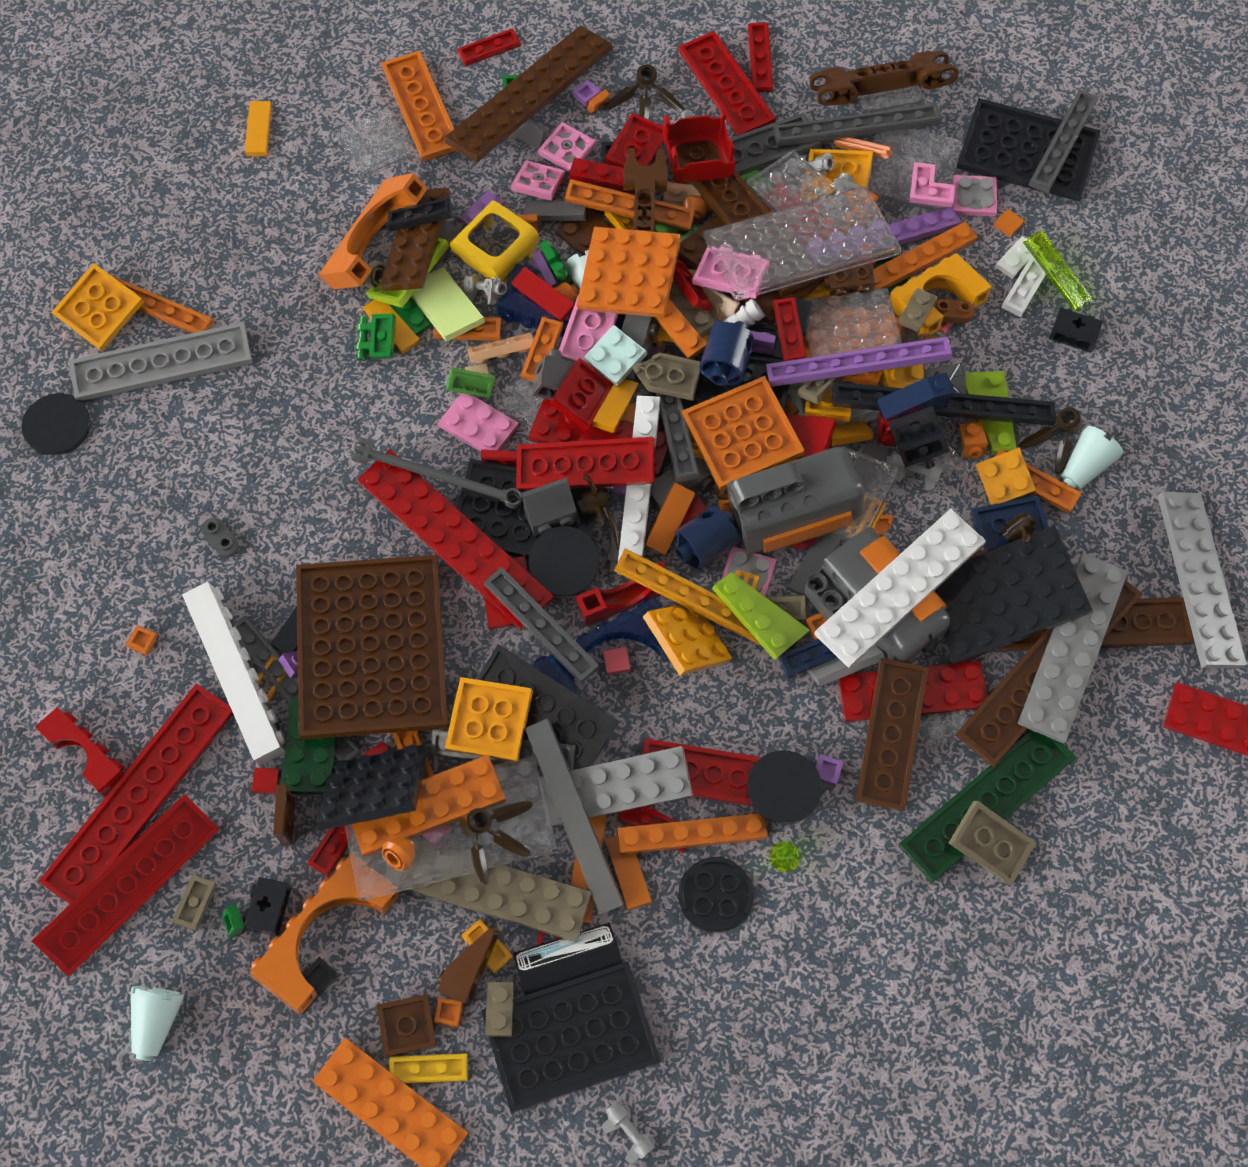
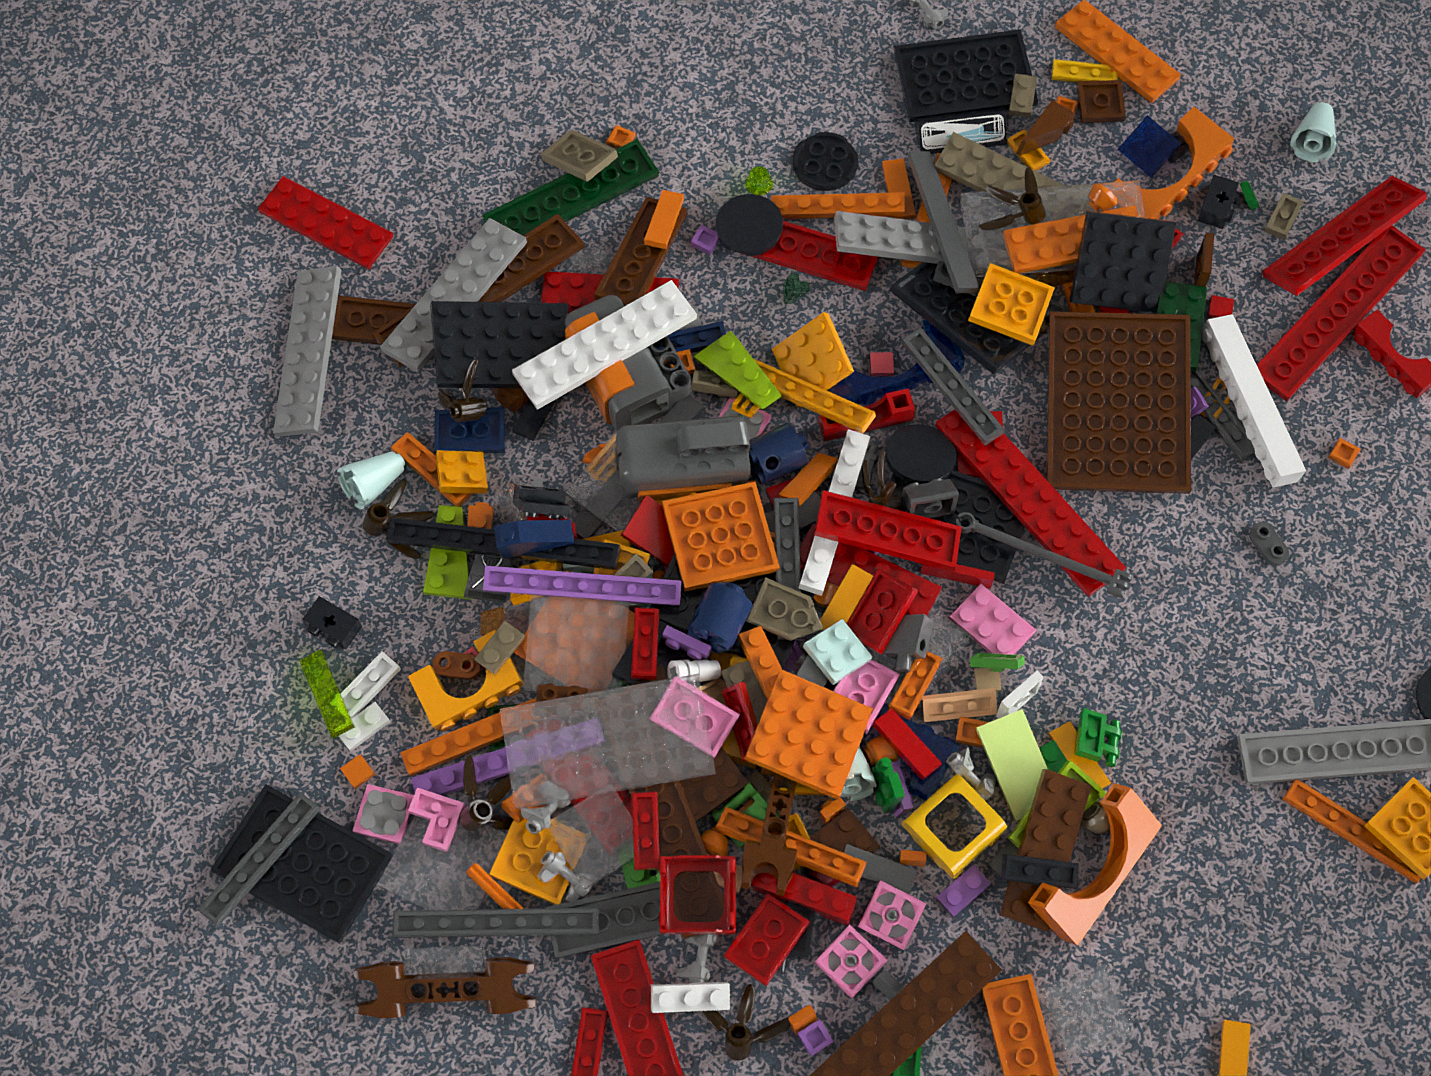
camera: 170 degrees left, 0 degrees up
none -> dark brown plant [459,755,518,831]
none -> orange tile [606,125,636,149]
none -> red tile [632,792,660,871]
none -> orange tile [644,190,684,249]
none -> white plate [651,982,730,1013]
none -> clear green tile [782,273,810,304]
none -> white tile [996,670,1043,719]
none -> clear blue plate [1117,115,1181,178]

